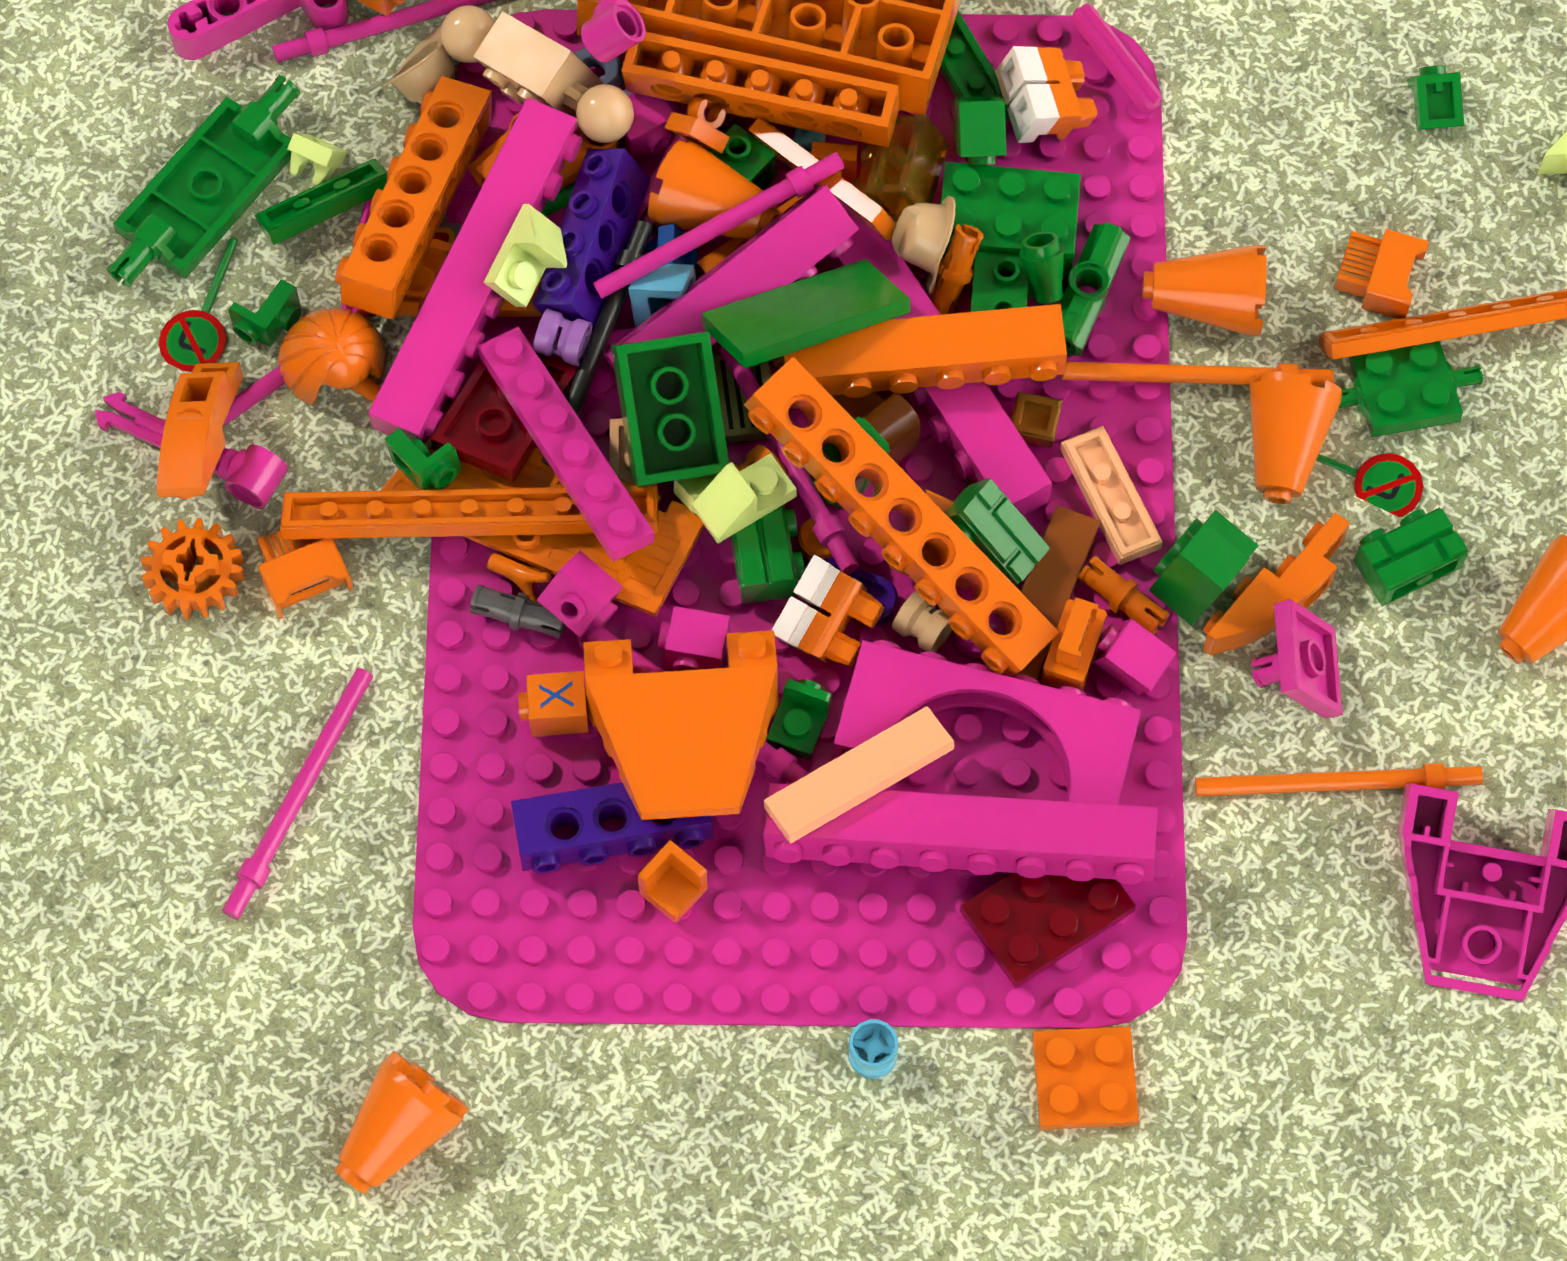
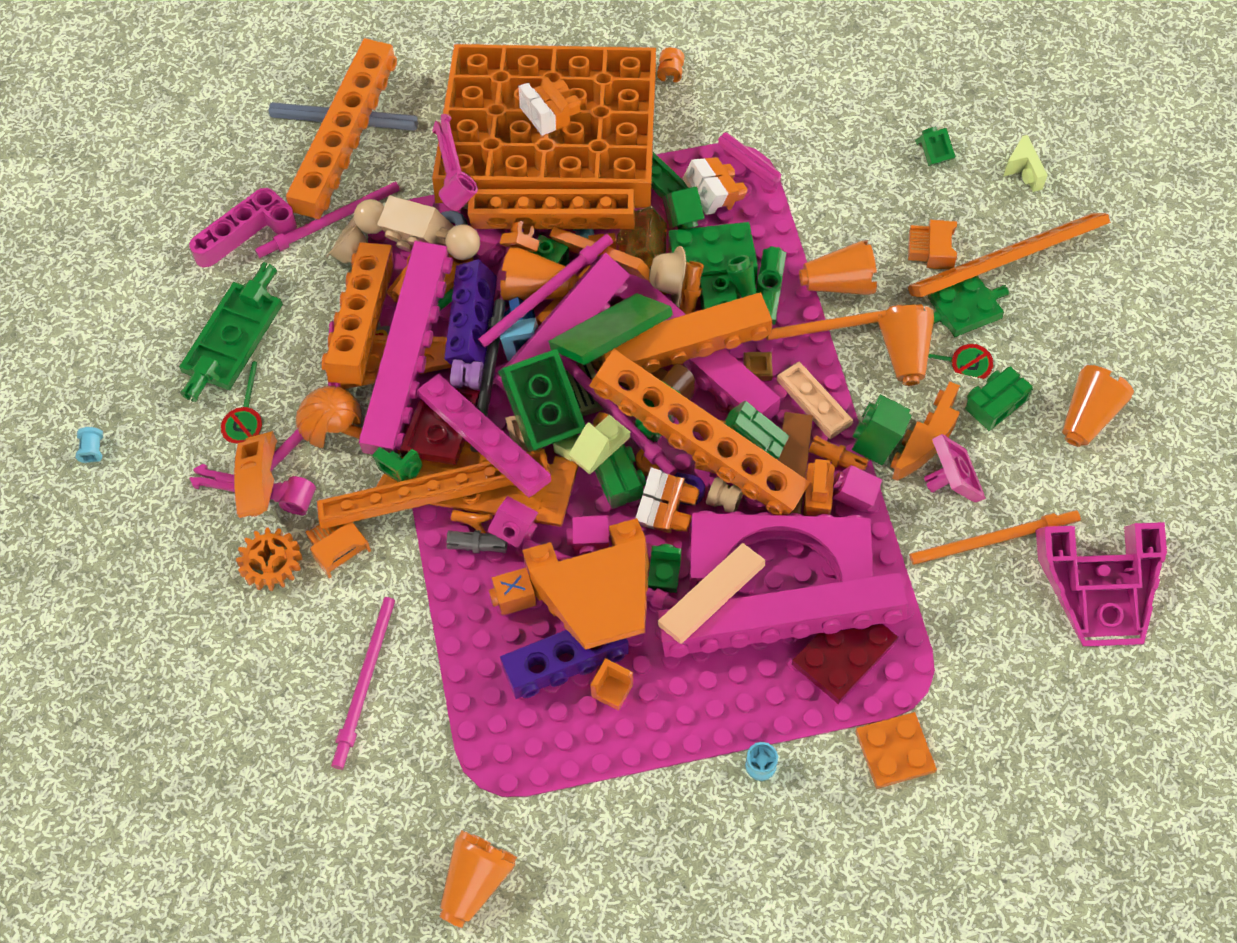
camera: 10 degrees left, 5 degrees down
green bracket [228,279,302,348] -> none
green tile [255,159,387,245] -> none
yellowish green tile [287,133,348,185] -> none
yellowish green slope [483,204,567,307] -> none

